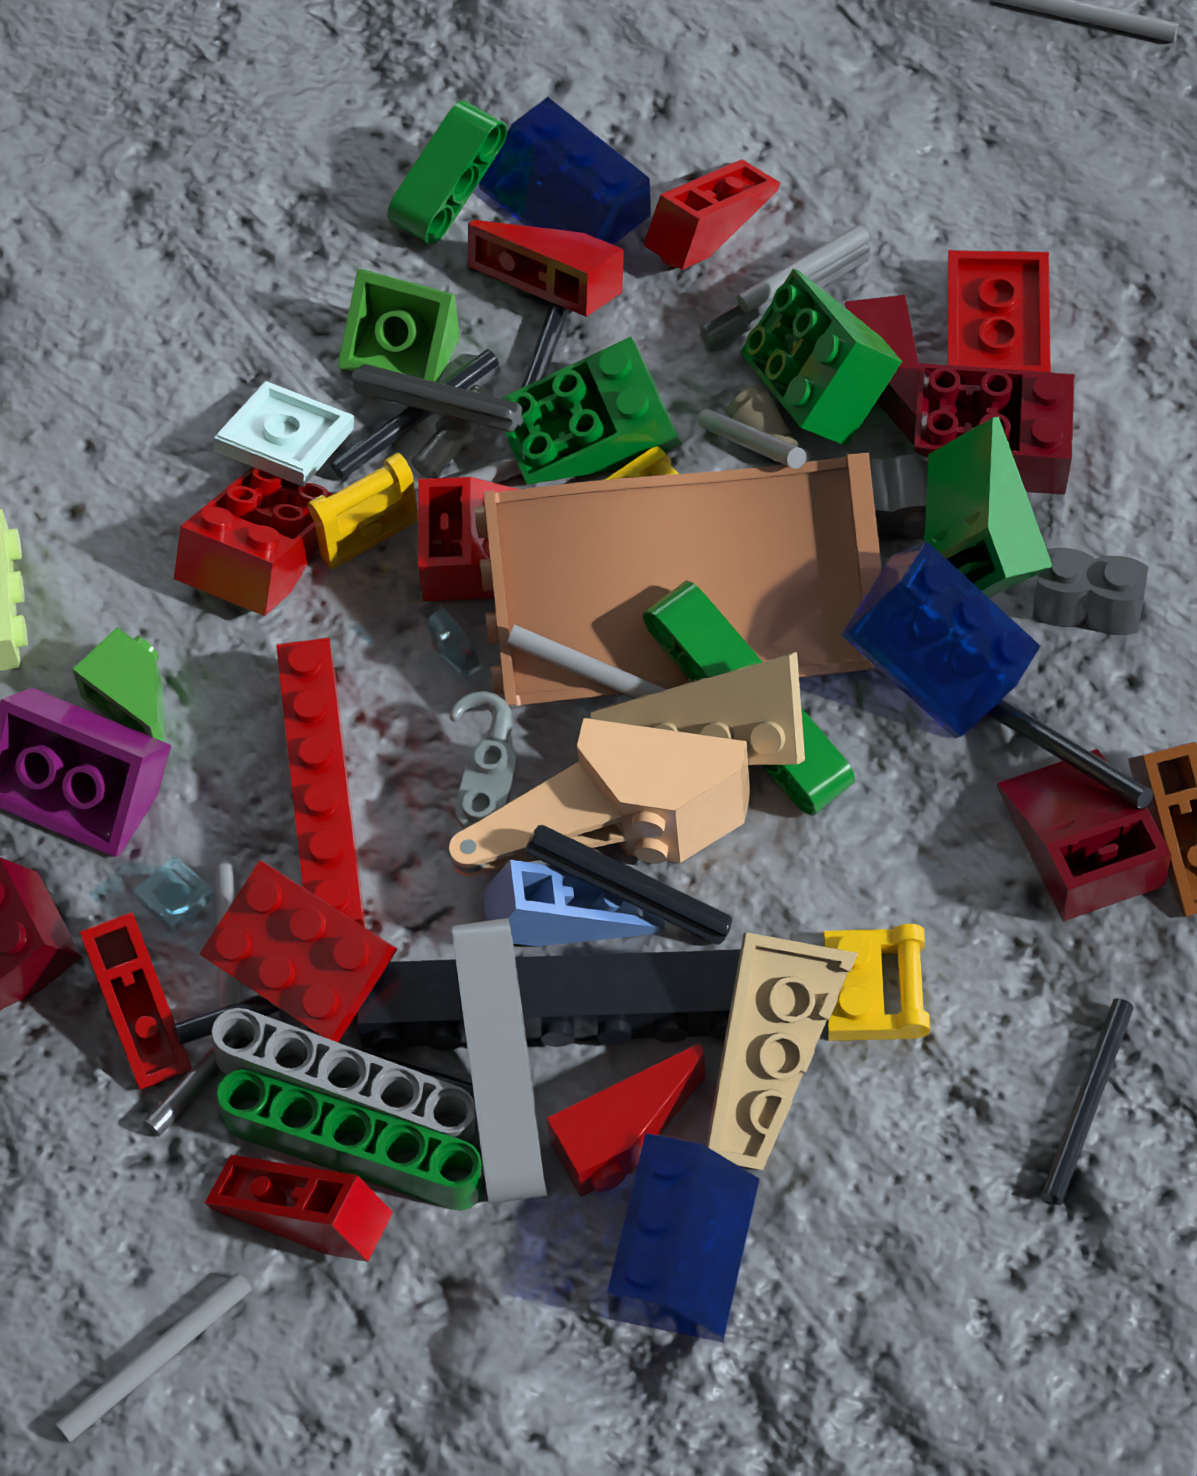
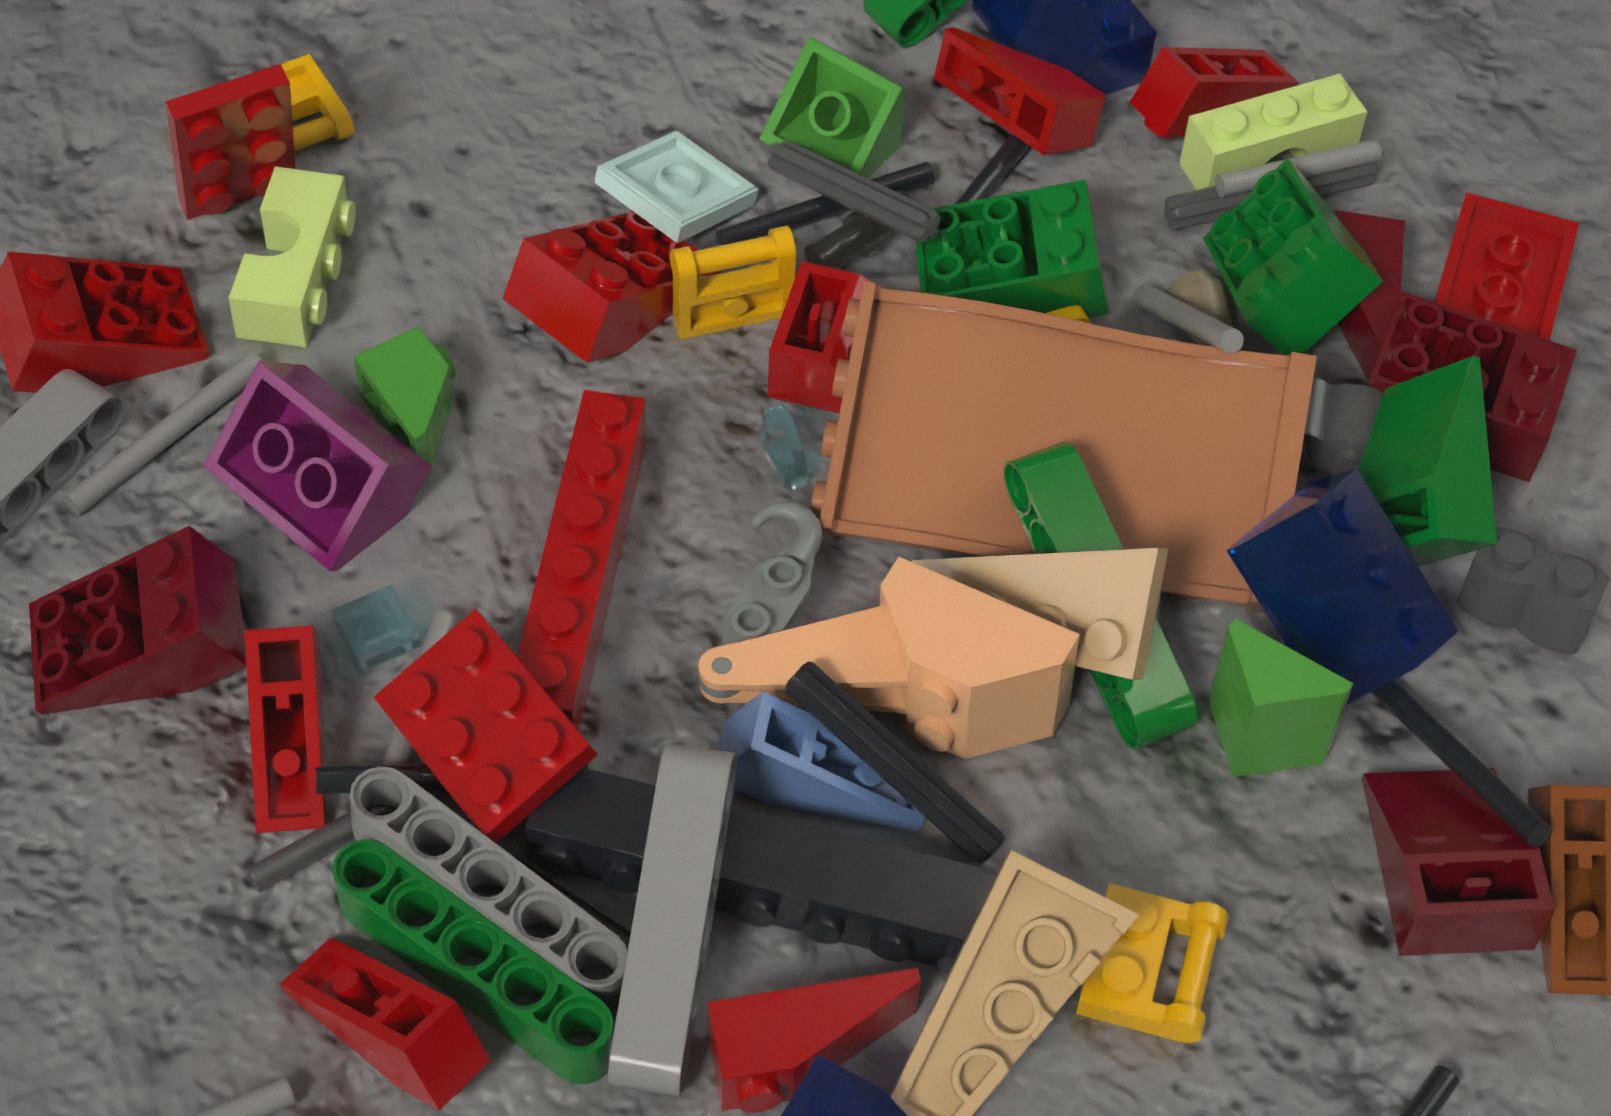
camera: 10 degrees right, 5 degrees down
light grey bar [506,624,667,699] -> none
none -> yellowish green arch [1179,74,1367,190]
none -> bright green slope [1208,618,1353,777]

